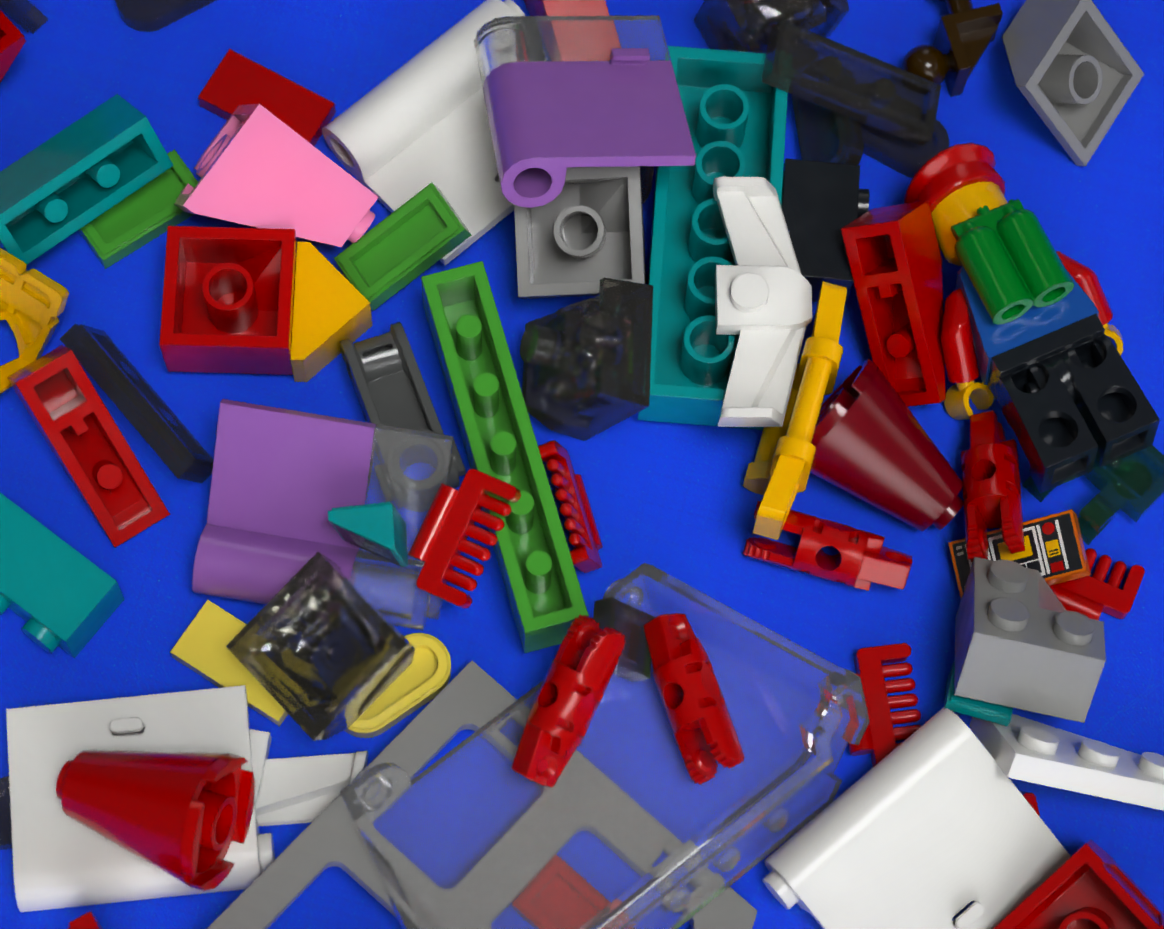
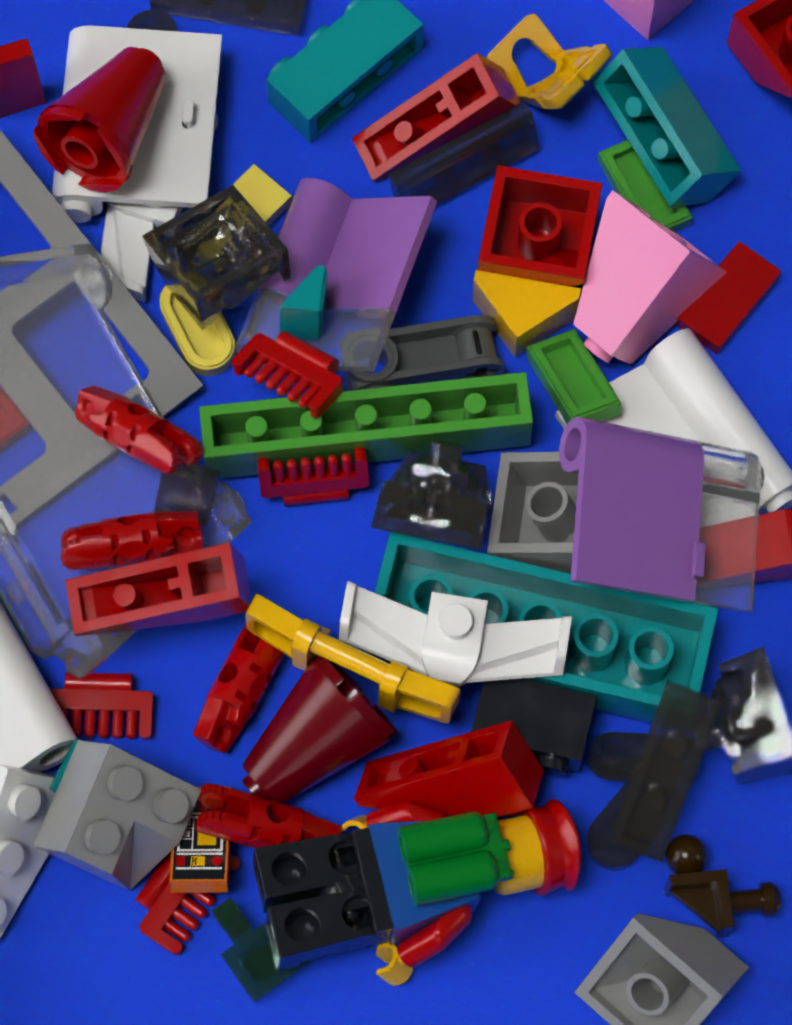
camera: 105 degrees right, 0 degrees up
none -> red slope [65,542,252,636]

